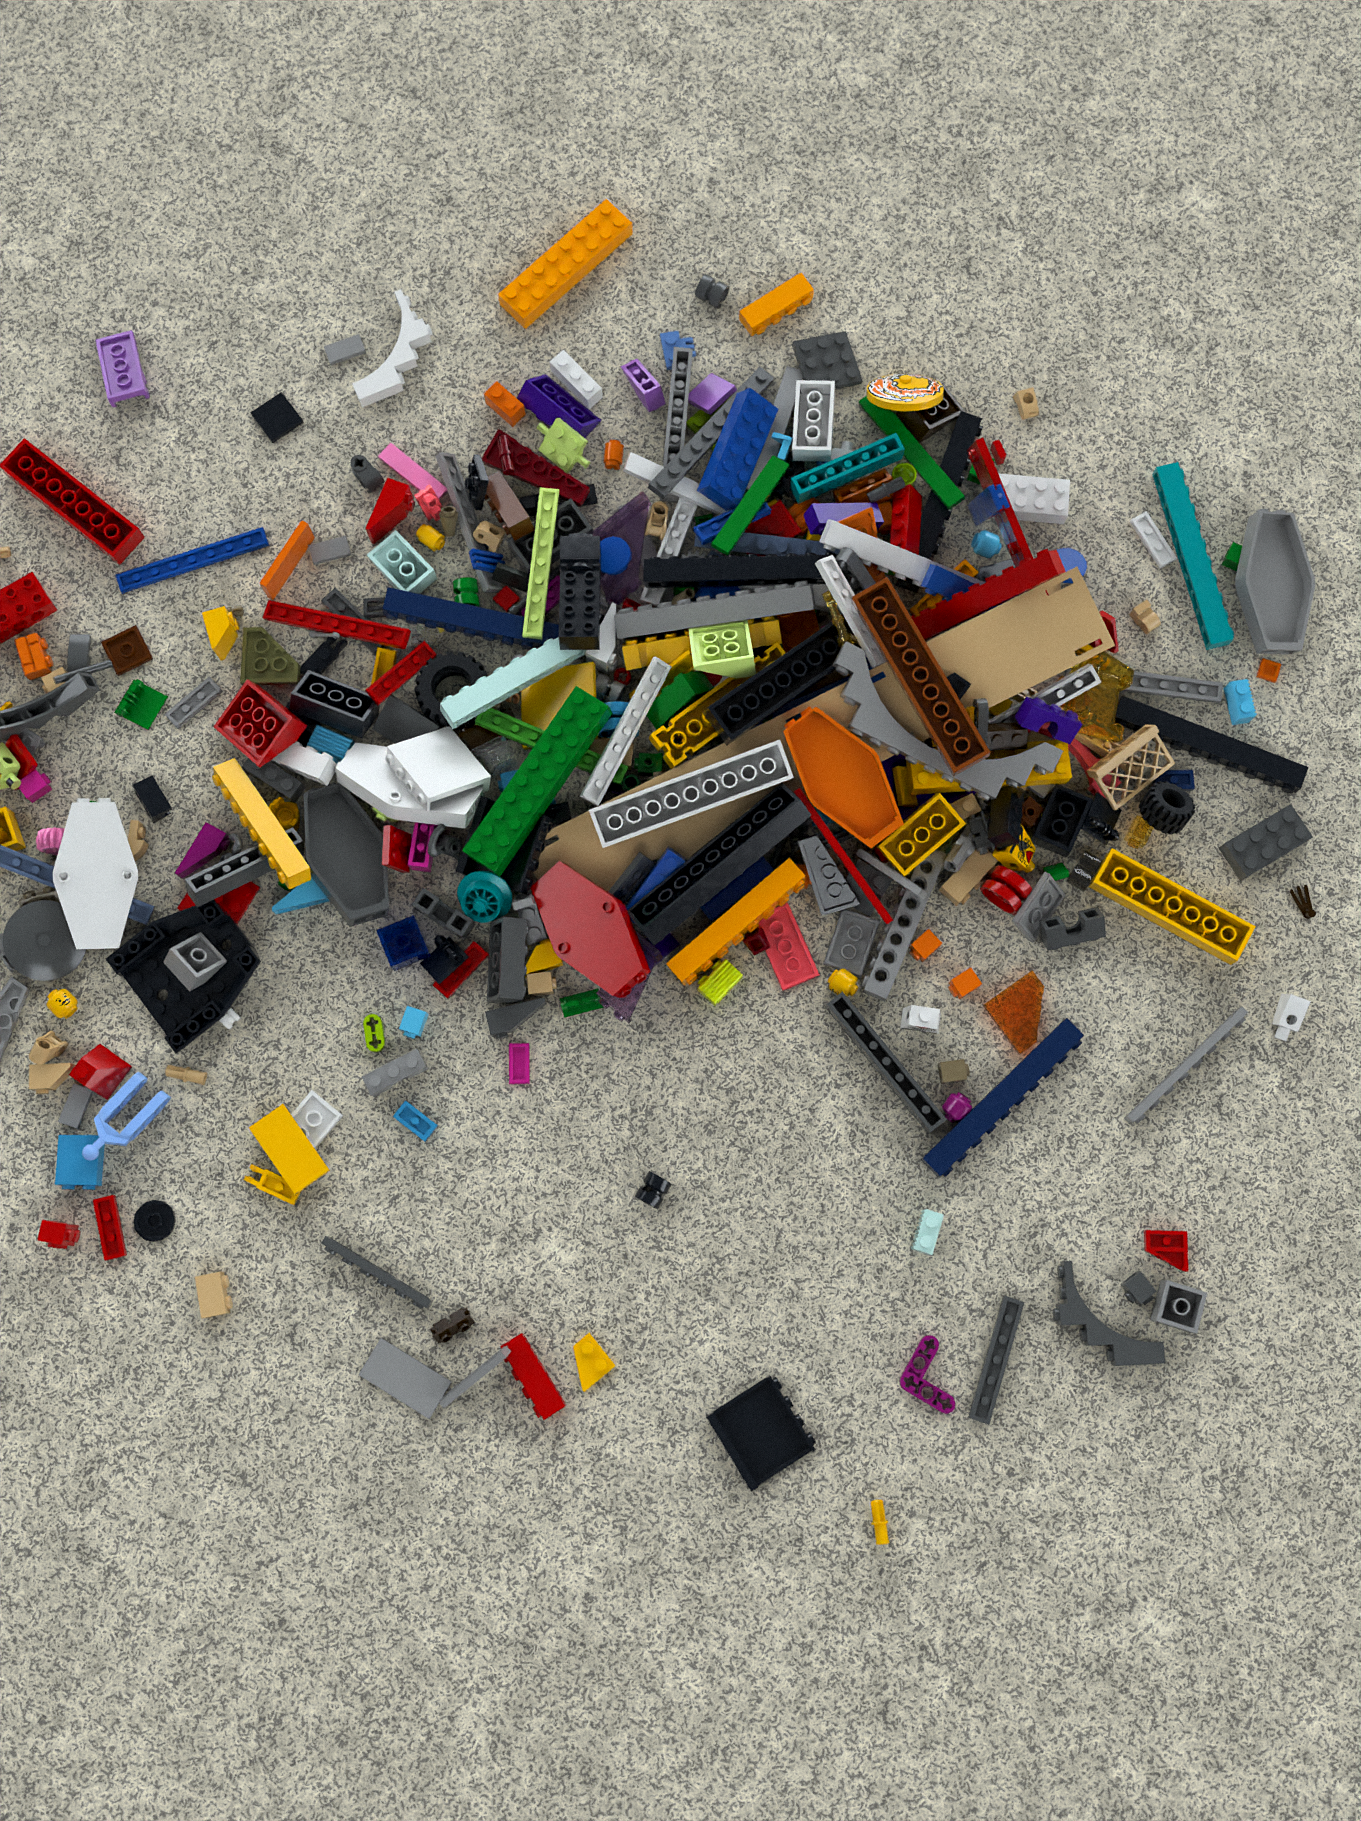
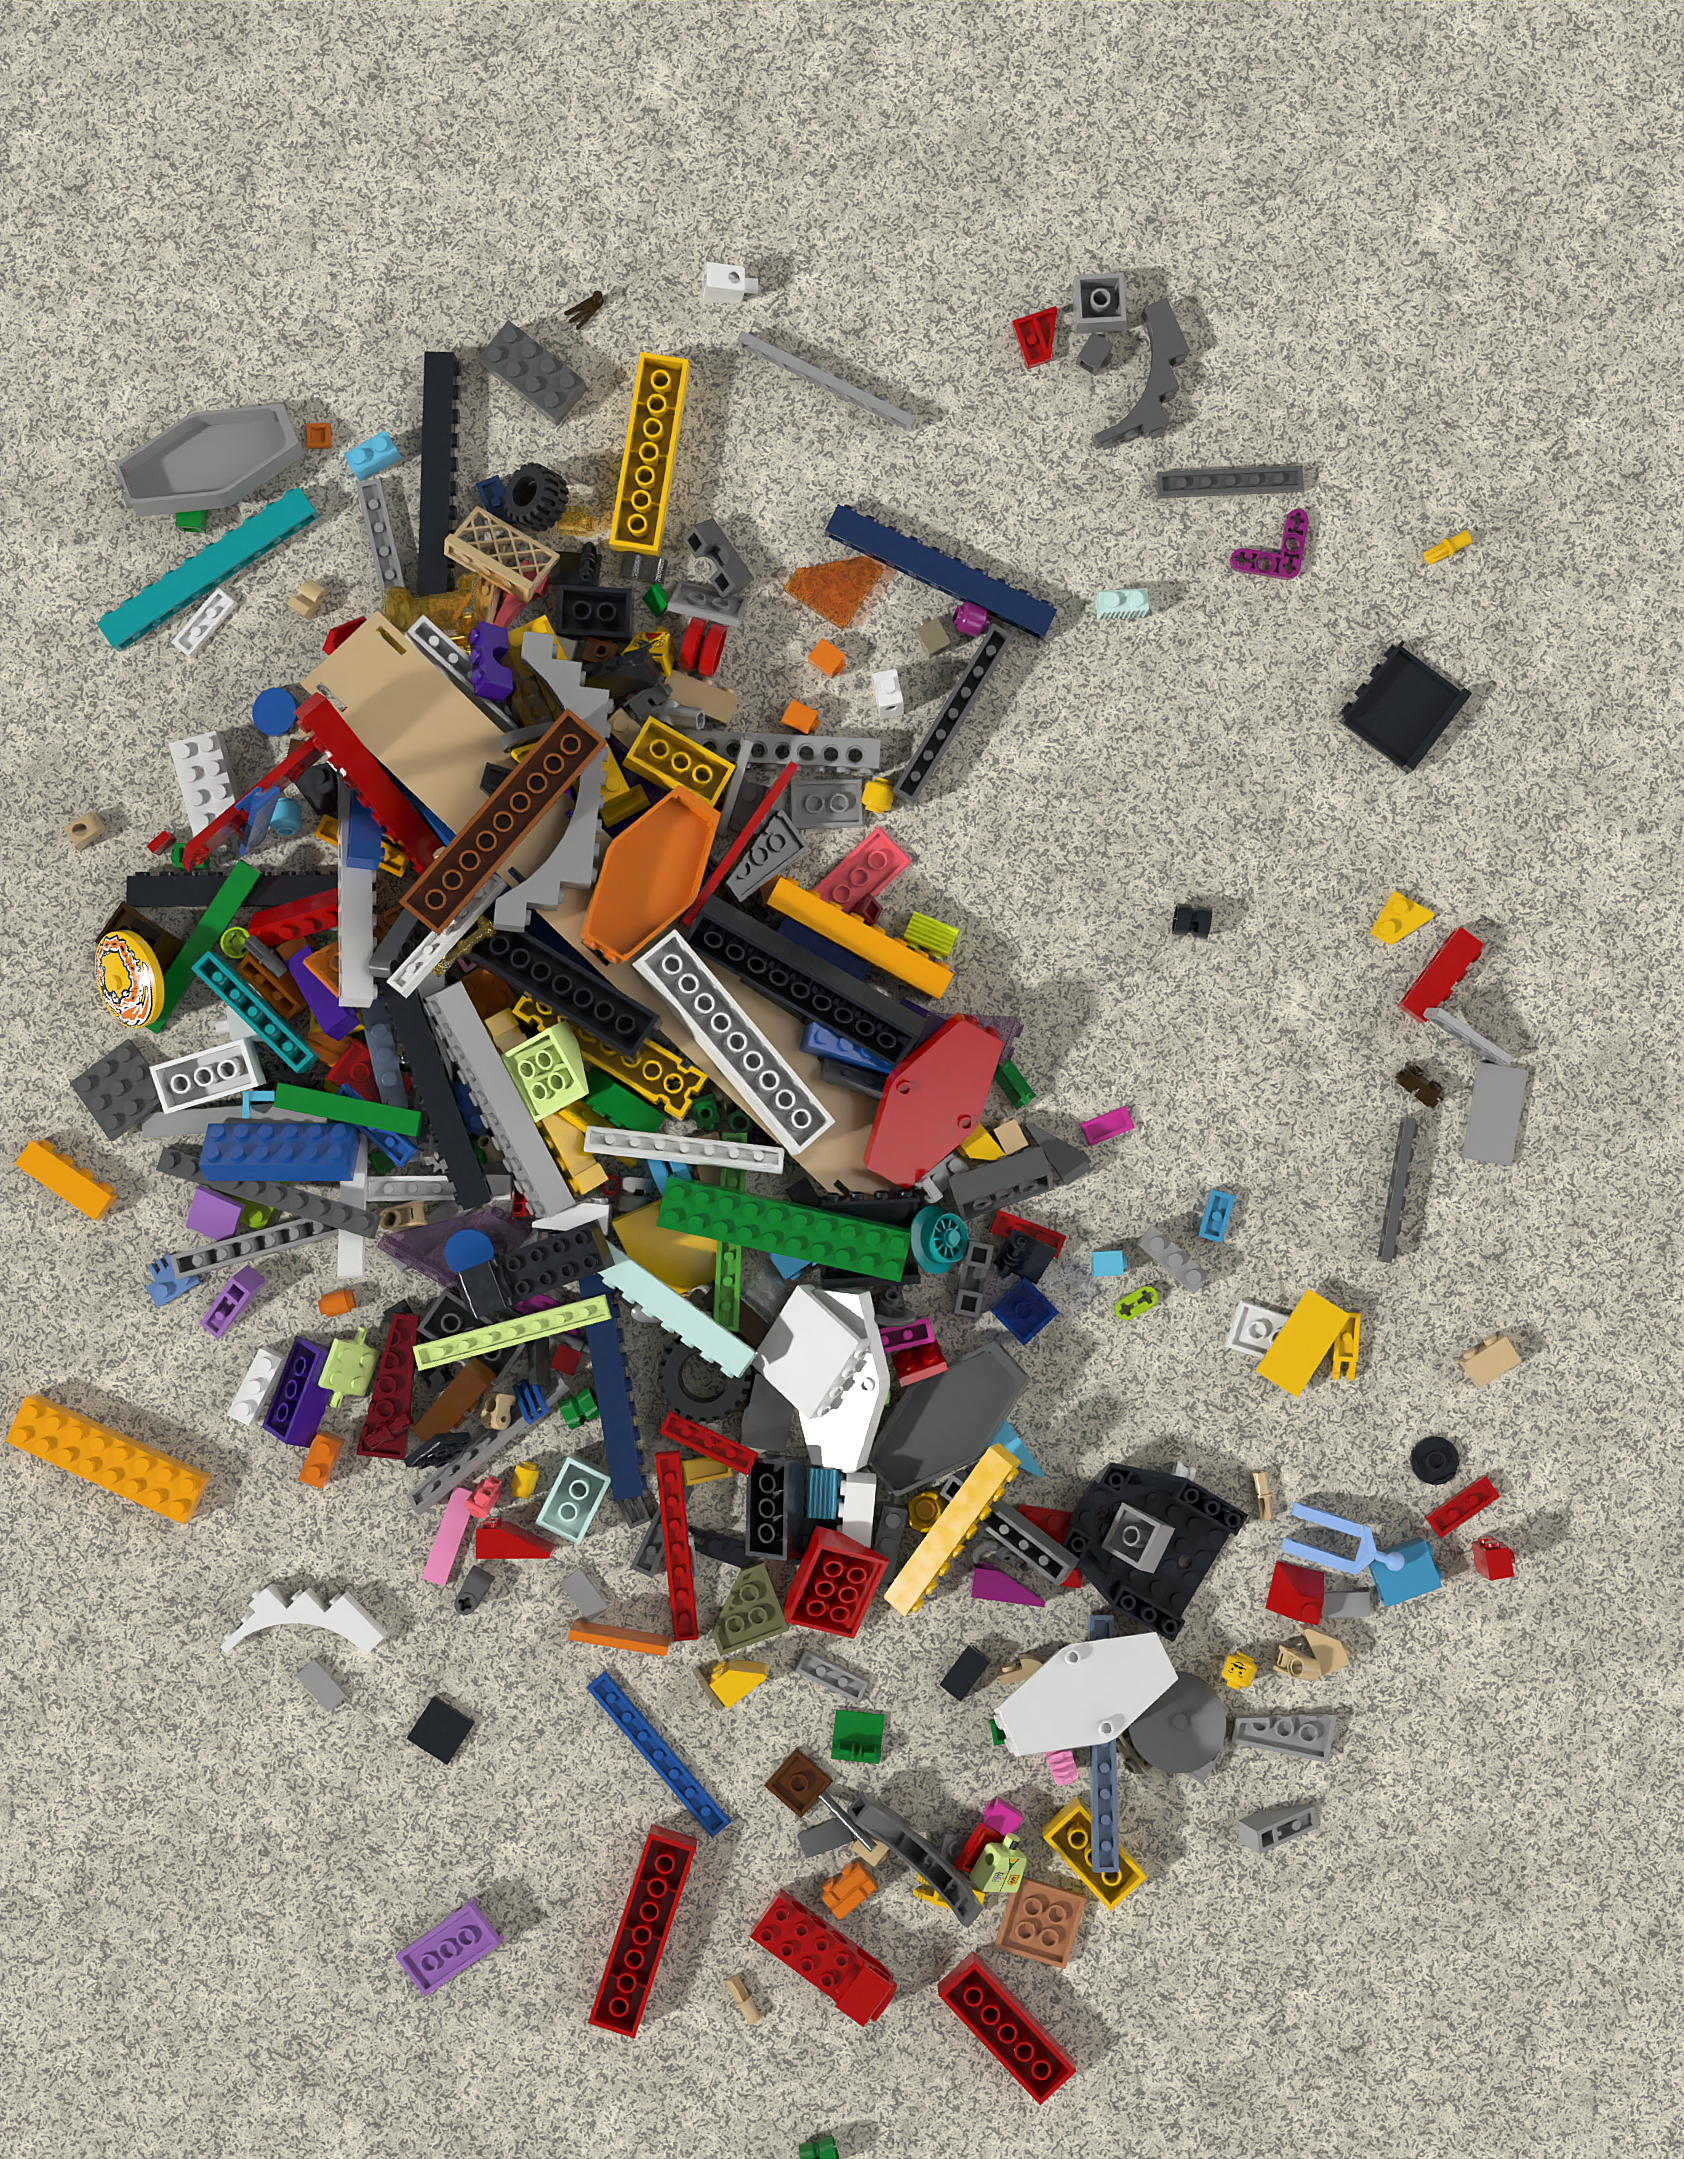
camera: 115 degrees left, 10 degrees up
dark tan cone [439,506,458,537] -> none
dark grey wheel [695,274,729,309] -> none

